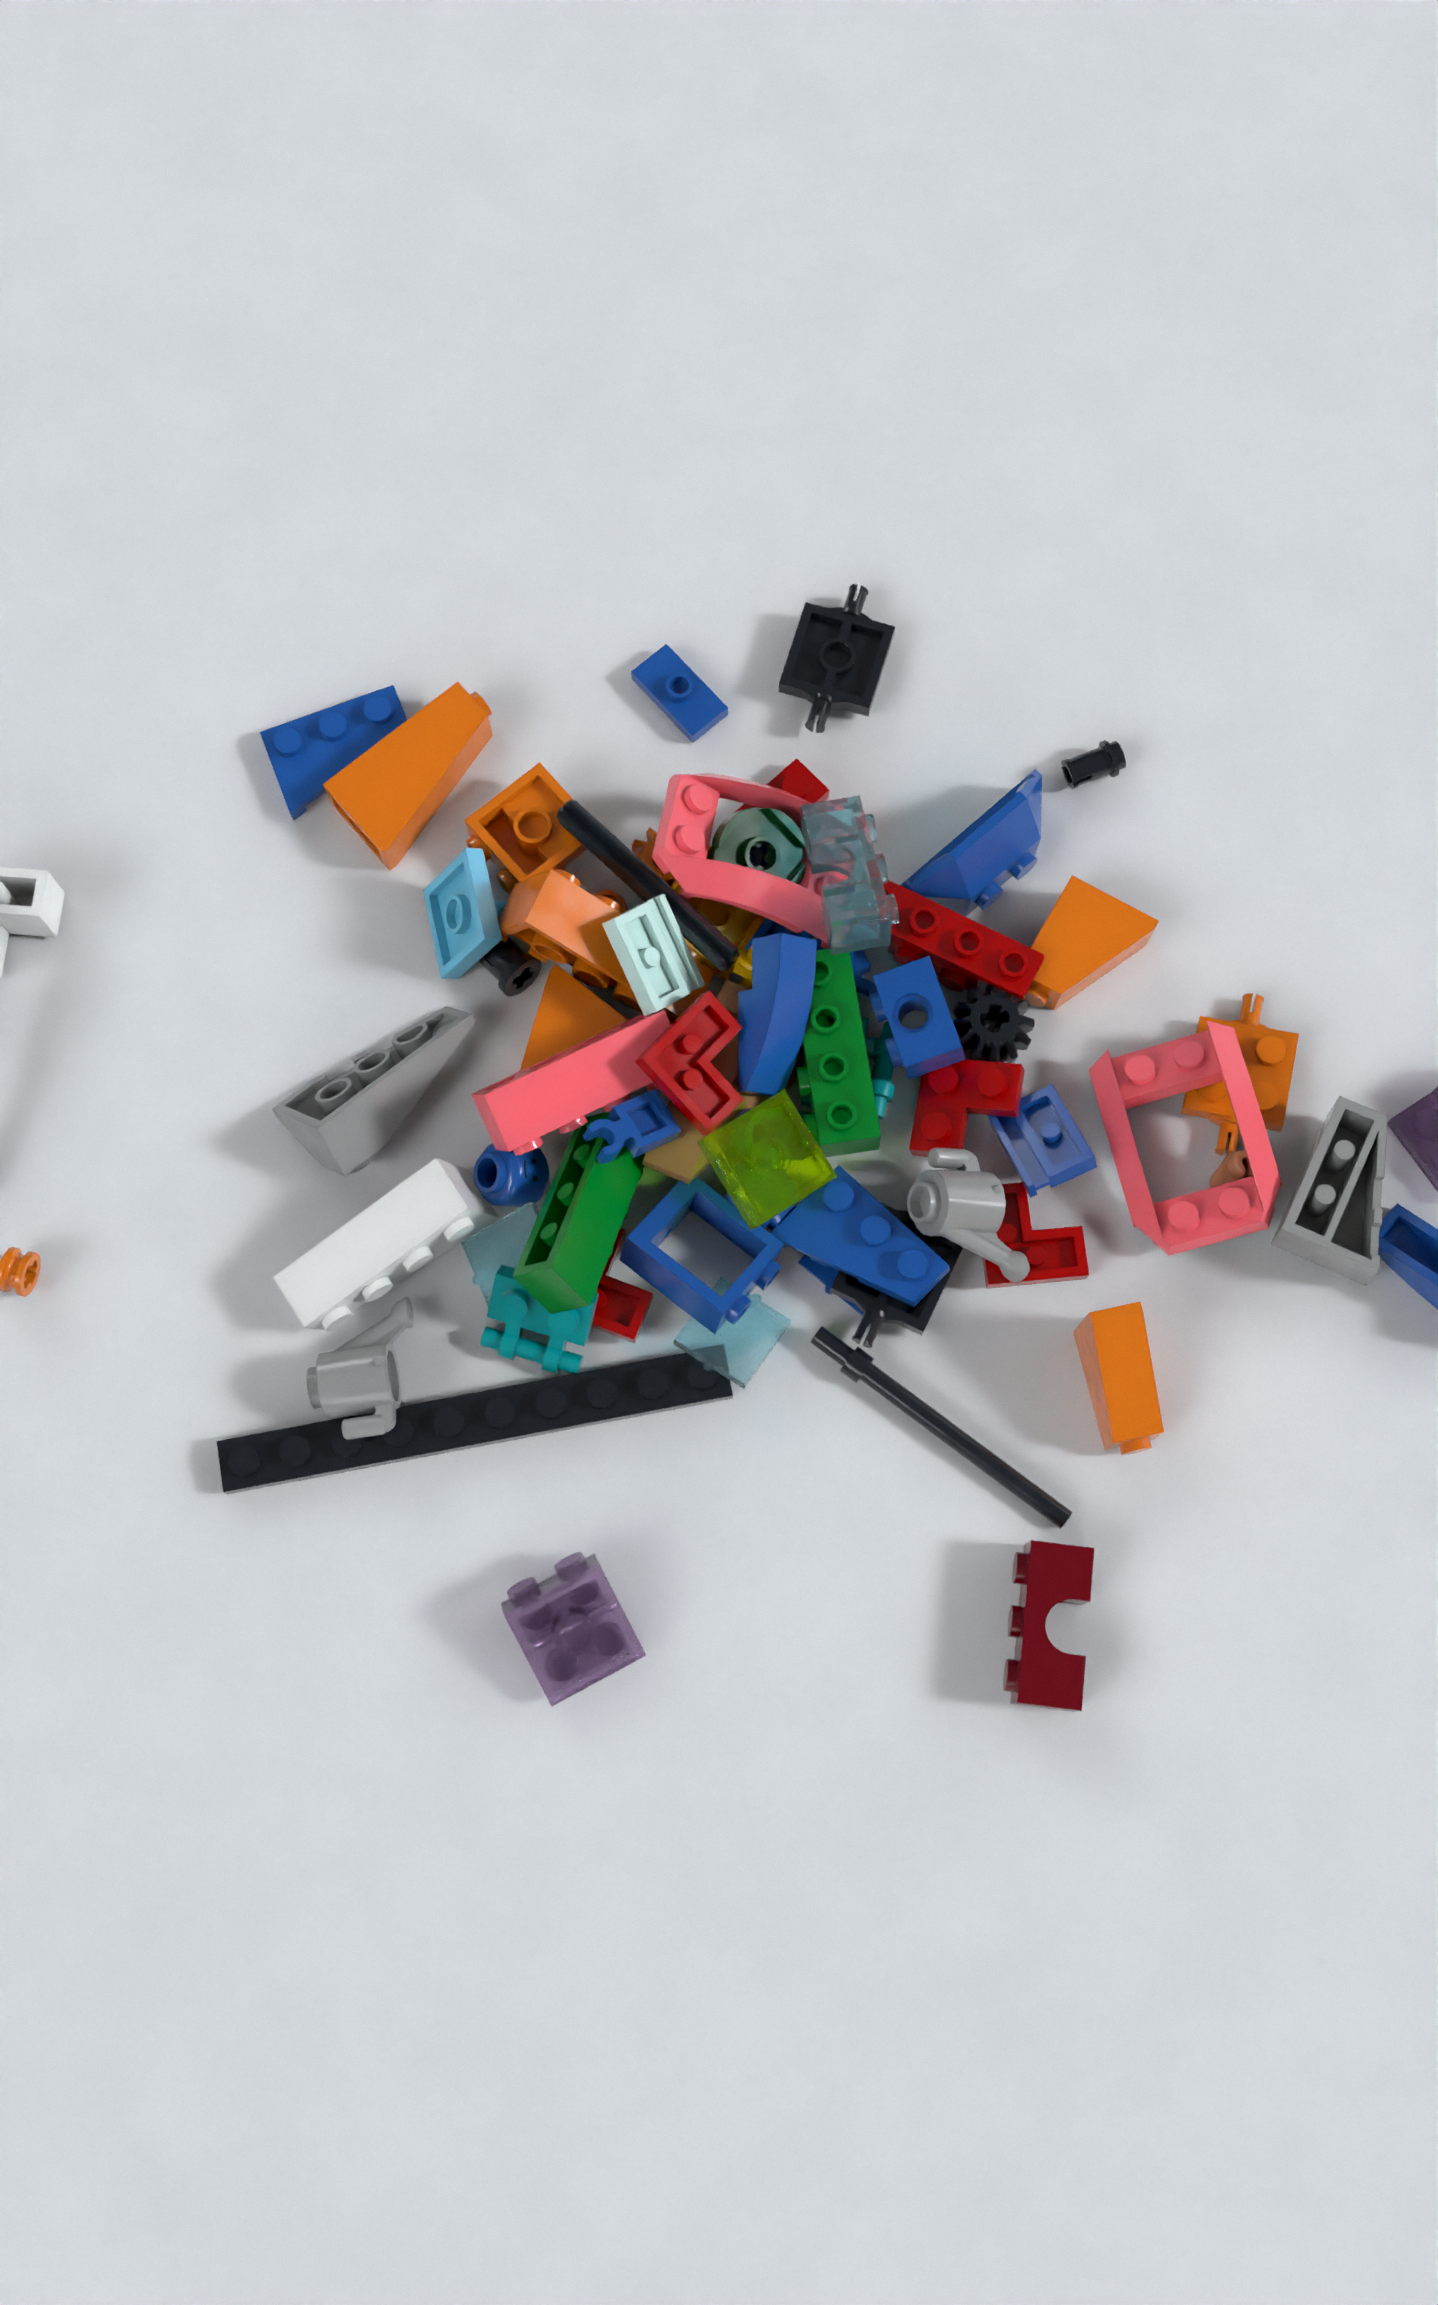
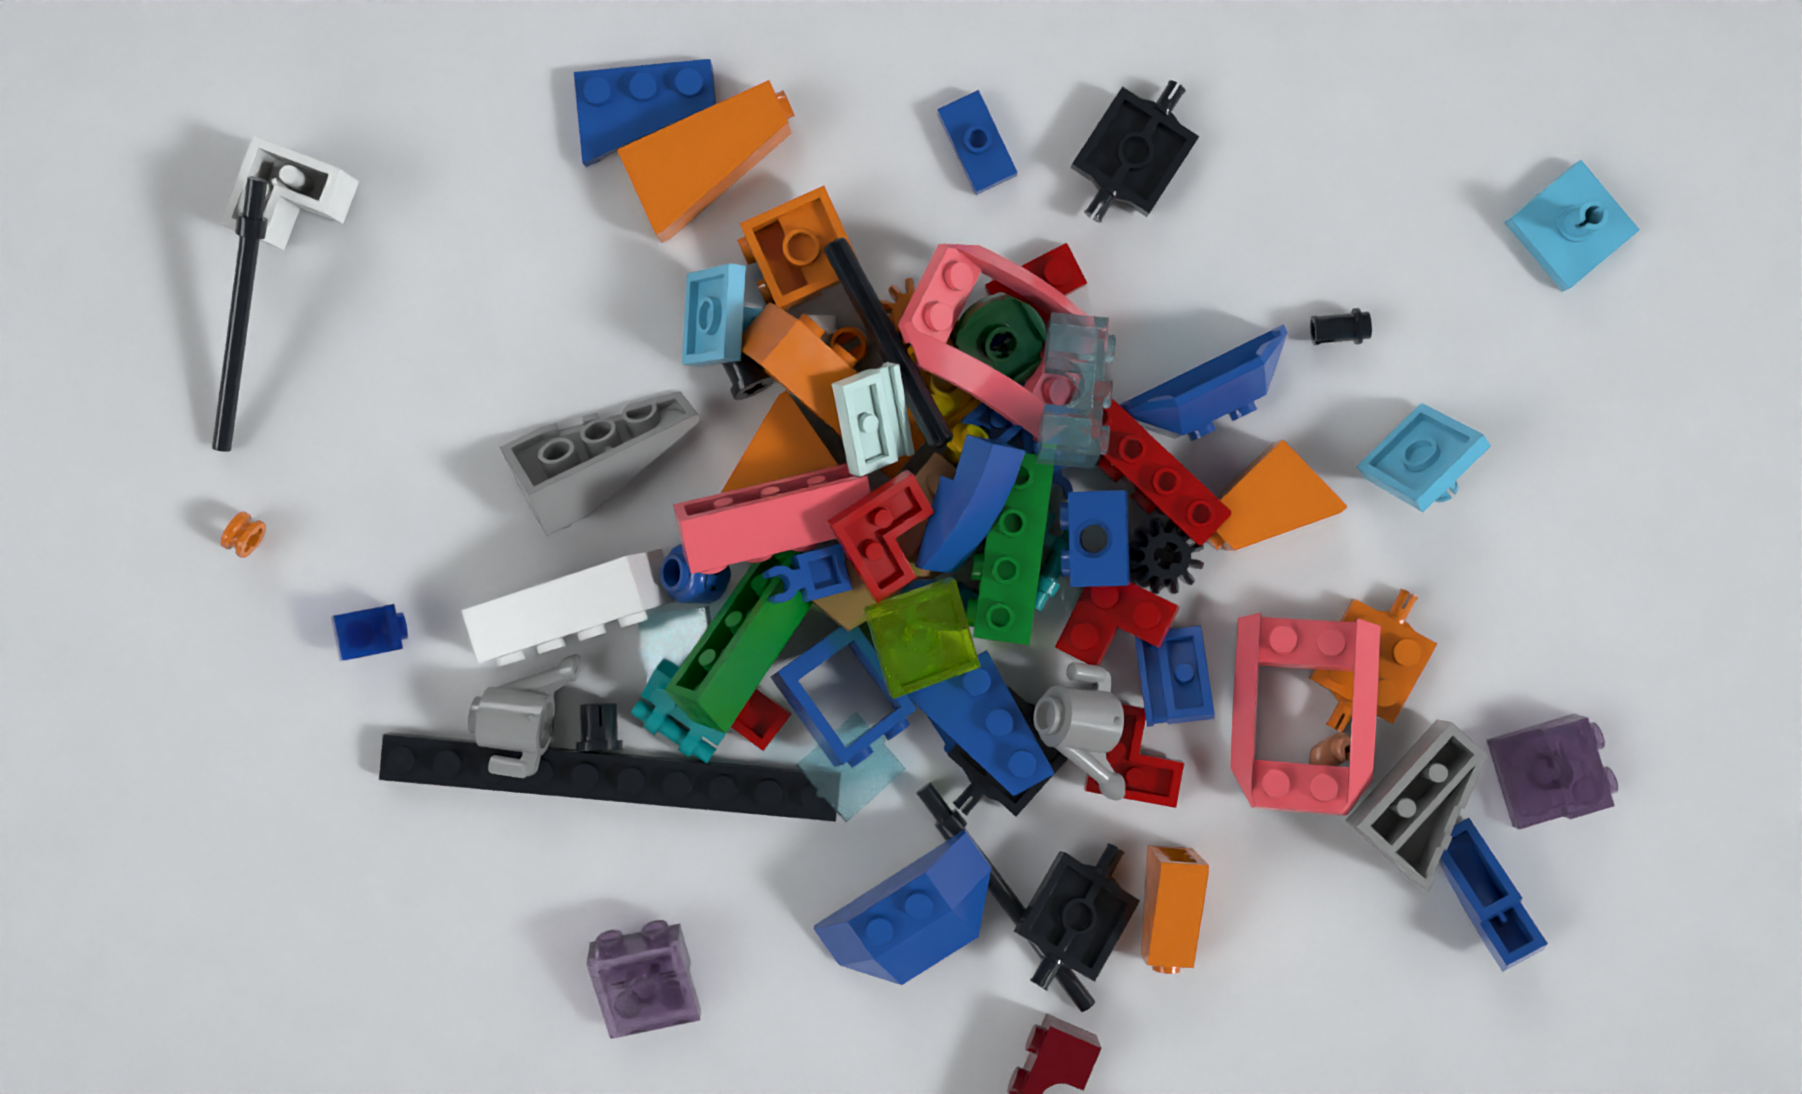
camera: 15 degrees right, 15 degrees up
none -> clear blue bracket [331,604,408,661]
none -> black bush [576,703,623,752]
none -> blue wedge [813,829,991,985]
none -> black plate [1013,843,1140,991]
none -> medium azure tile [1356,403,1491,512]
none -> medium azure tile [1504,160,1640,292]

